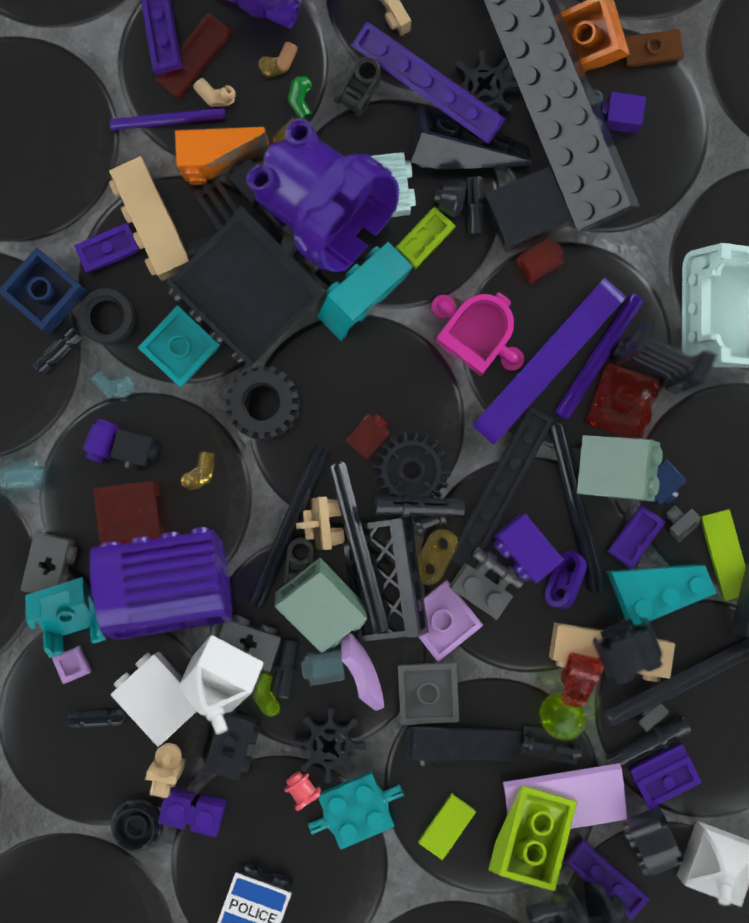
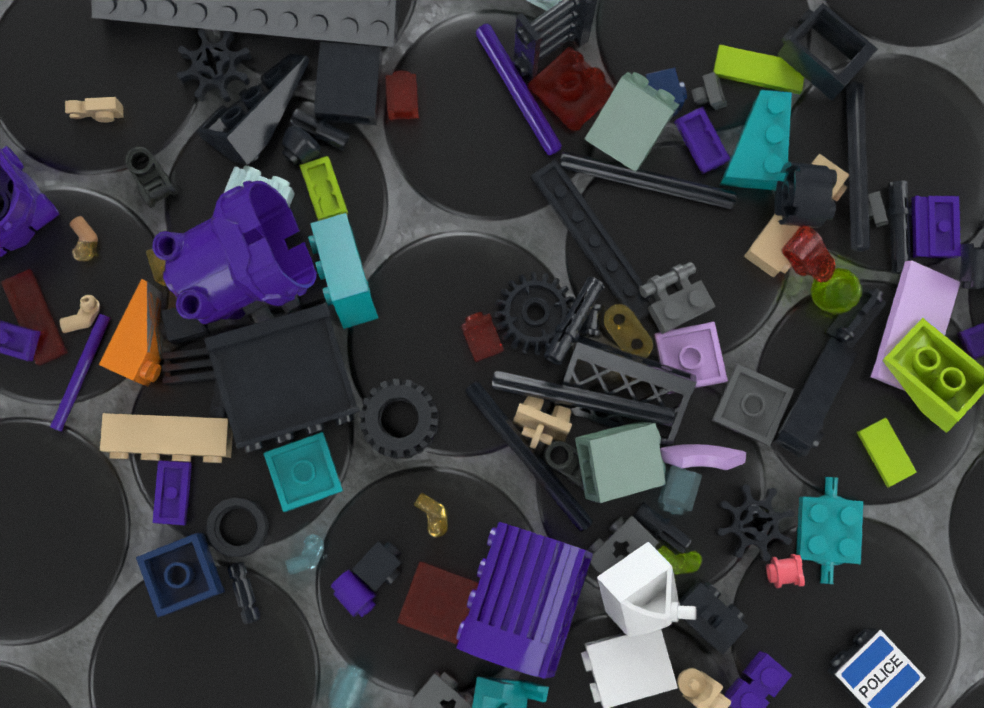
camera: 65 degrees left, 5 degrees down
green arm [288,76,313,120] -> none
dark purple tile [351,21,506,144] -> none
dark pink piece [431,292,524,376] -> none
dark purple beam [472,278,626,445] -> none
dark purple brick [493,514,564,584] -> none
dark purple plate [545,551,587,609] -> none

